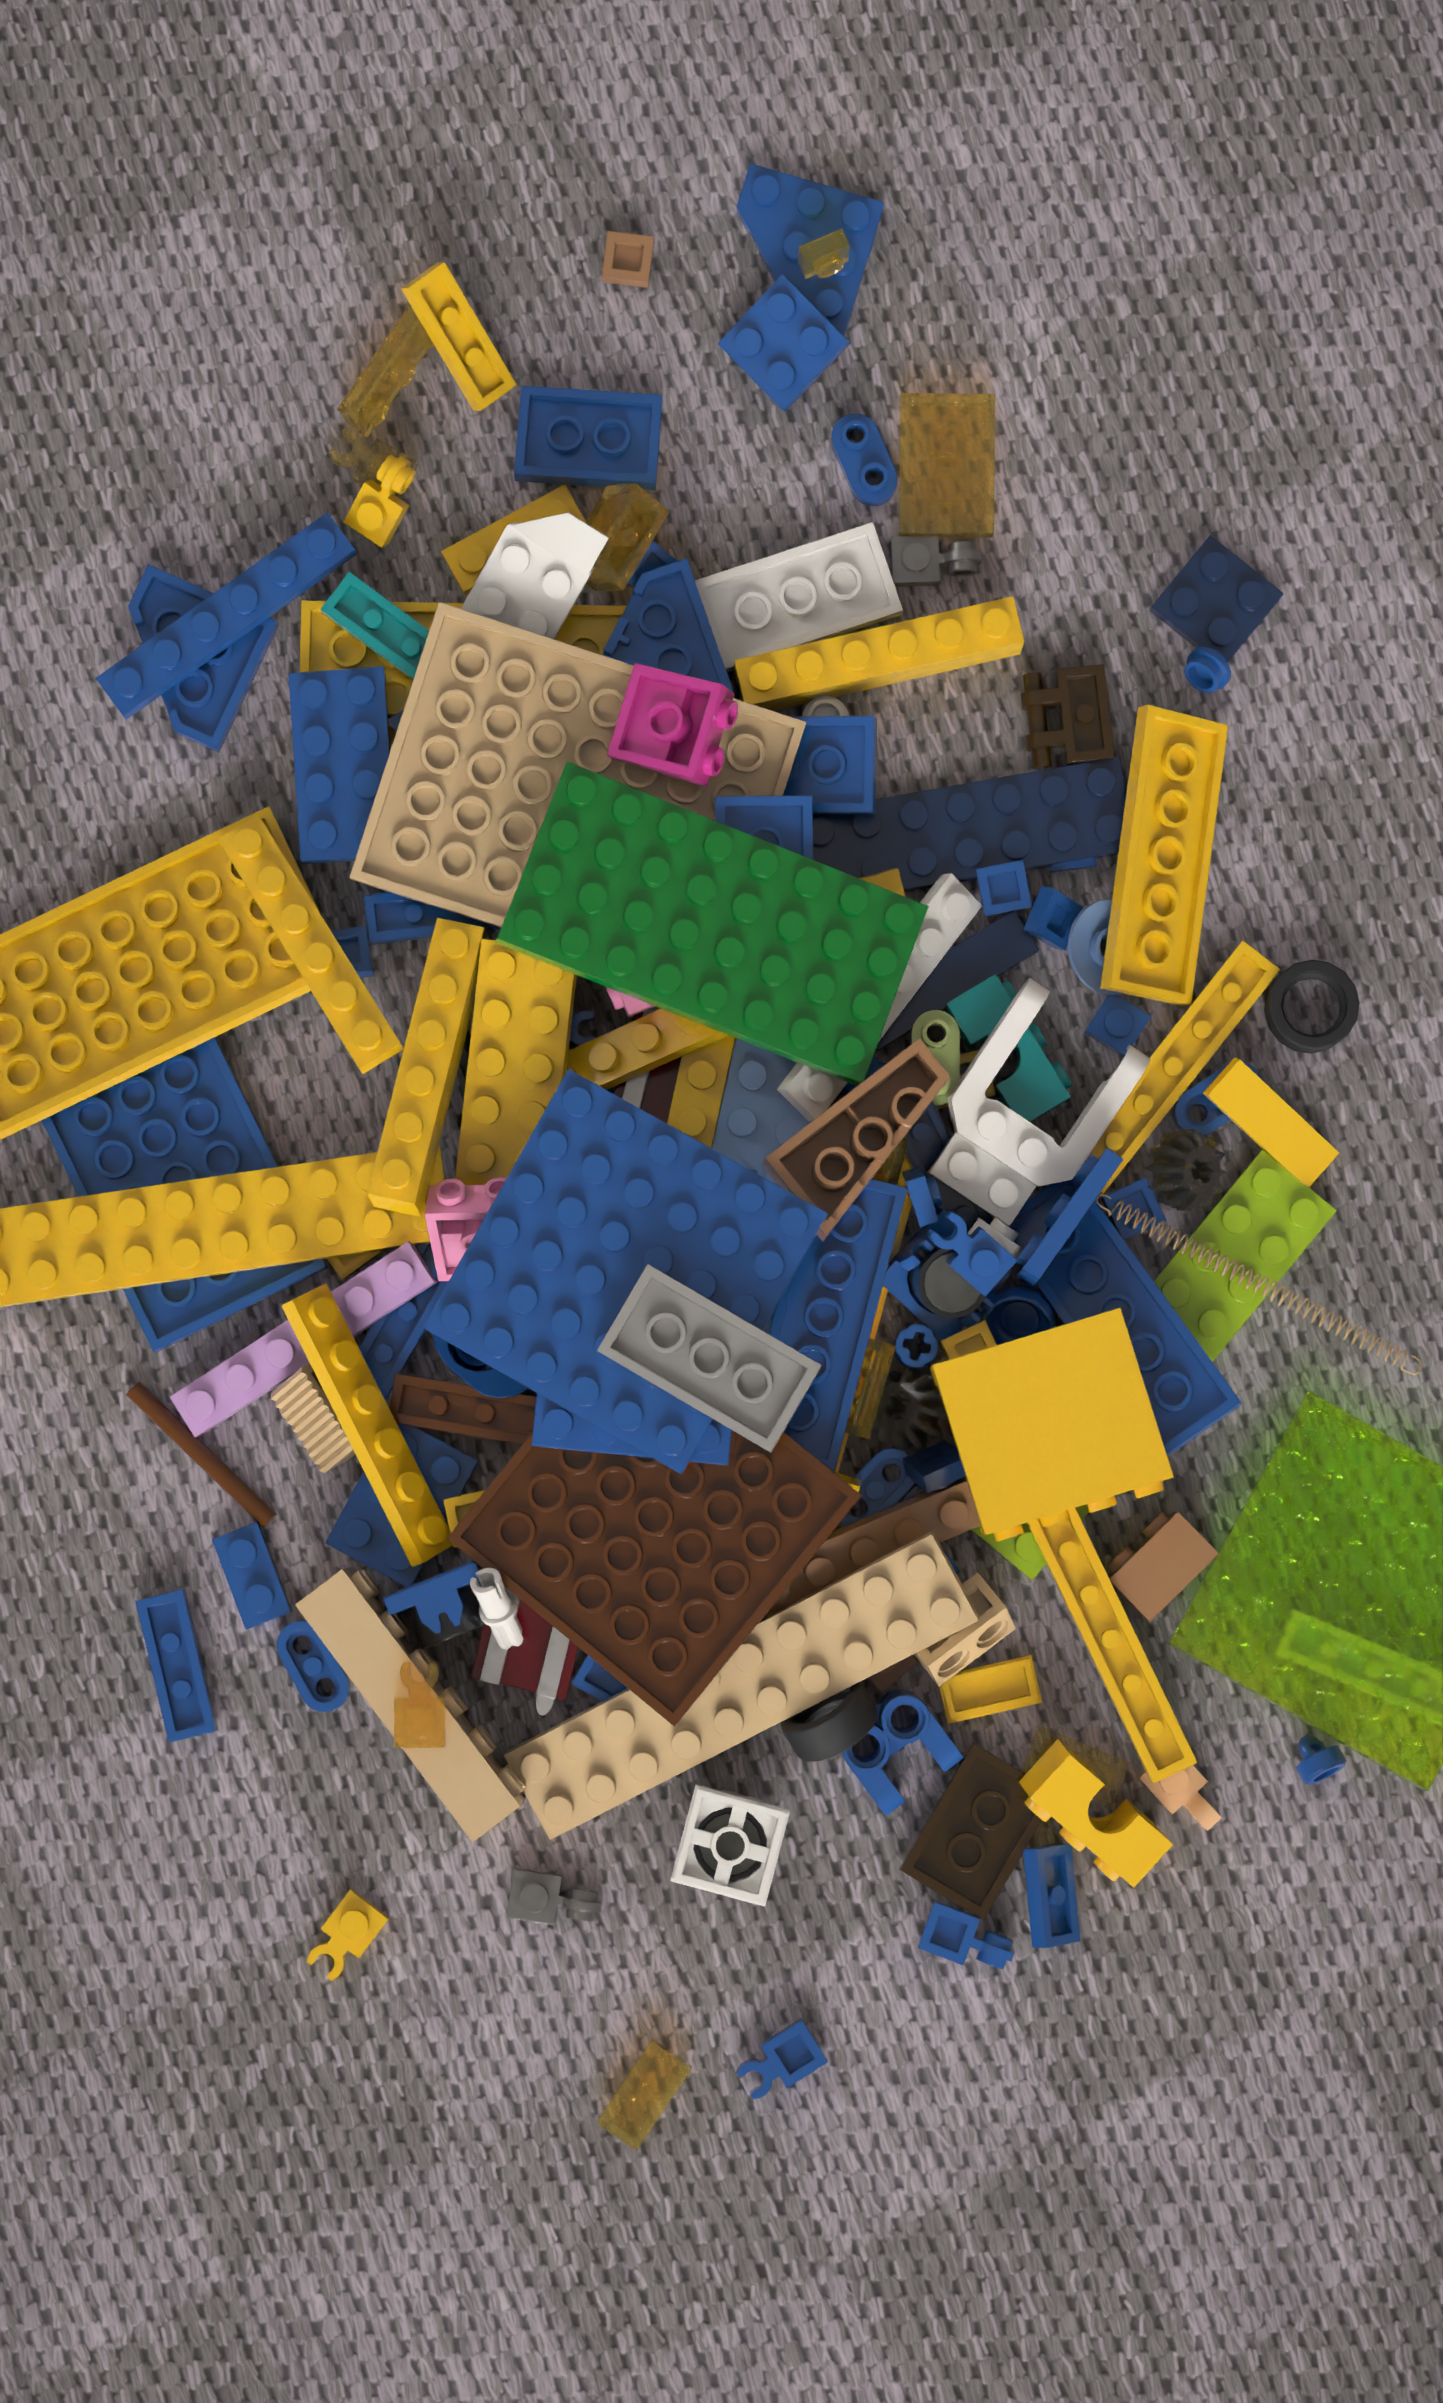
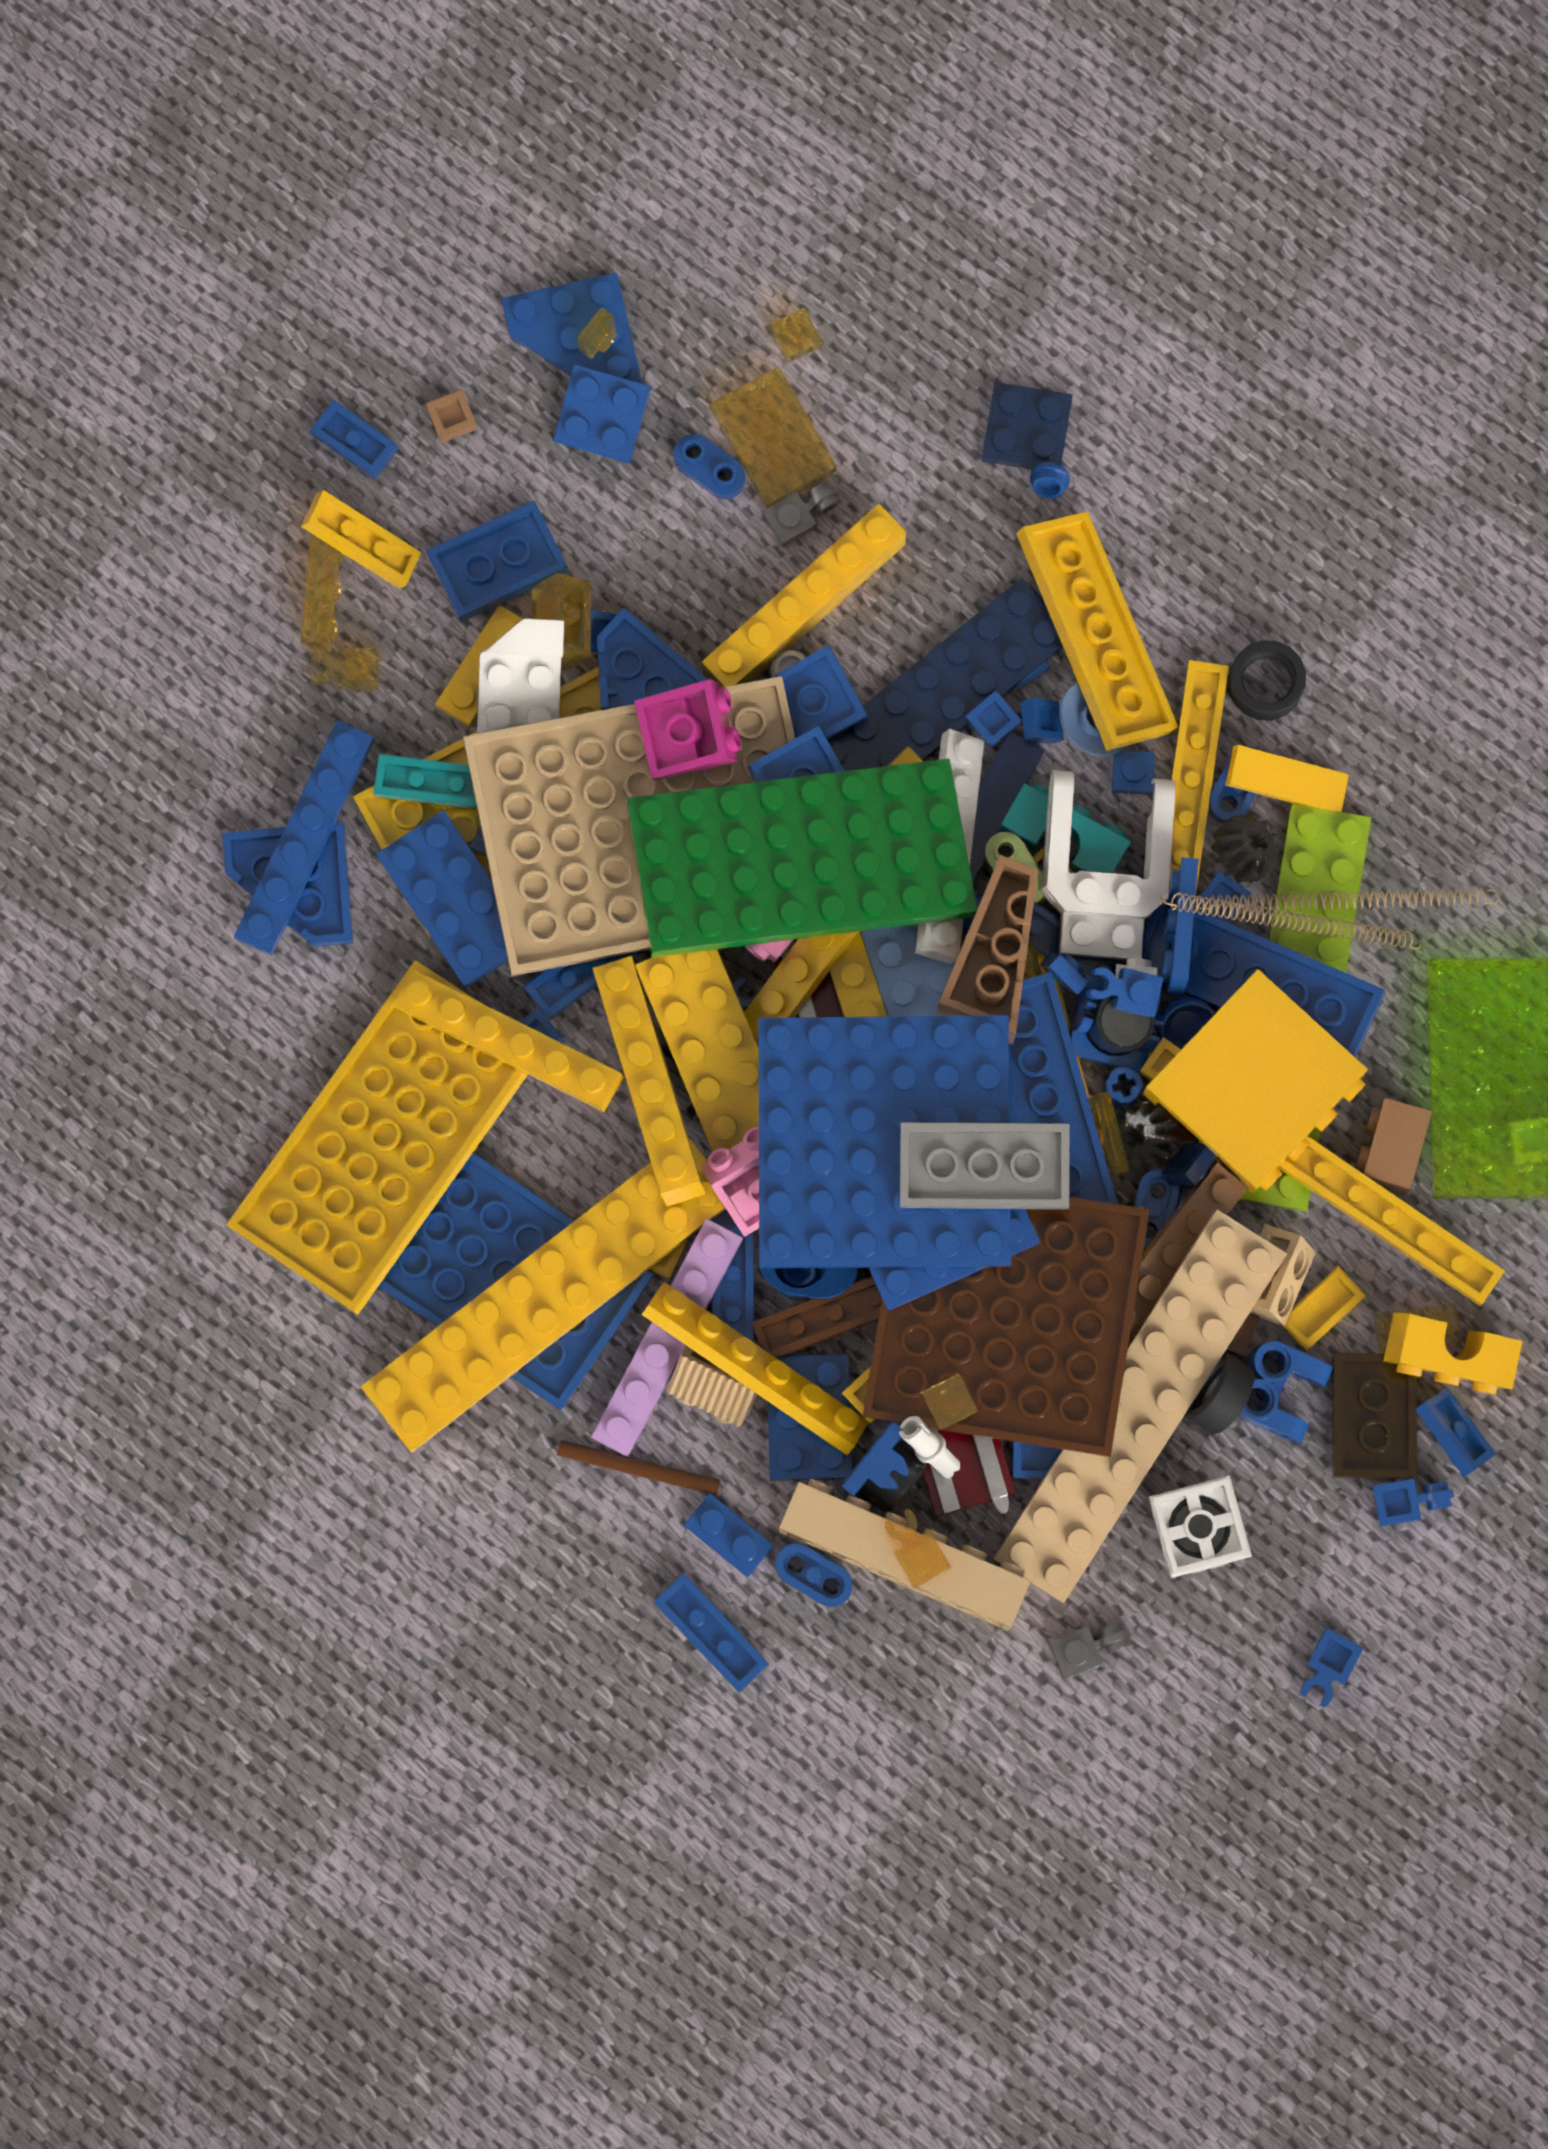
camera: 30 degrees left, 5 degrees down
yellow plate [307,1888,390,1981] -> none
yellow plate [343,455,416,548] -> none
clear yellow plate [596,2038,692,2151] -> none
white plate [695,522,903,672] -> none
dark brown plate [1020,664,1115,770] -> none
light nougat plate [1138,1765,1222,1831] -> none
none -> blue plate [310,400,398,480]
none -> clear yellow plate [769,308,822,363]
none -> clear yellow plate [921,1373,978,1431]
none -> tan piece [1160,892,1421,949]

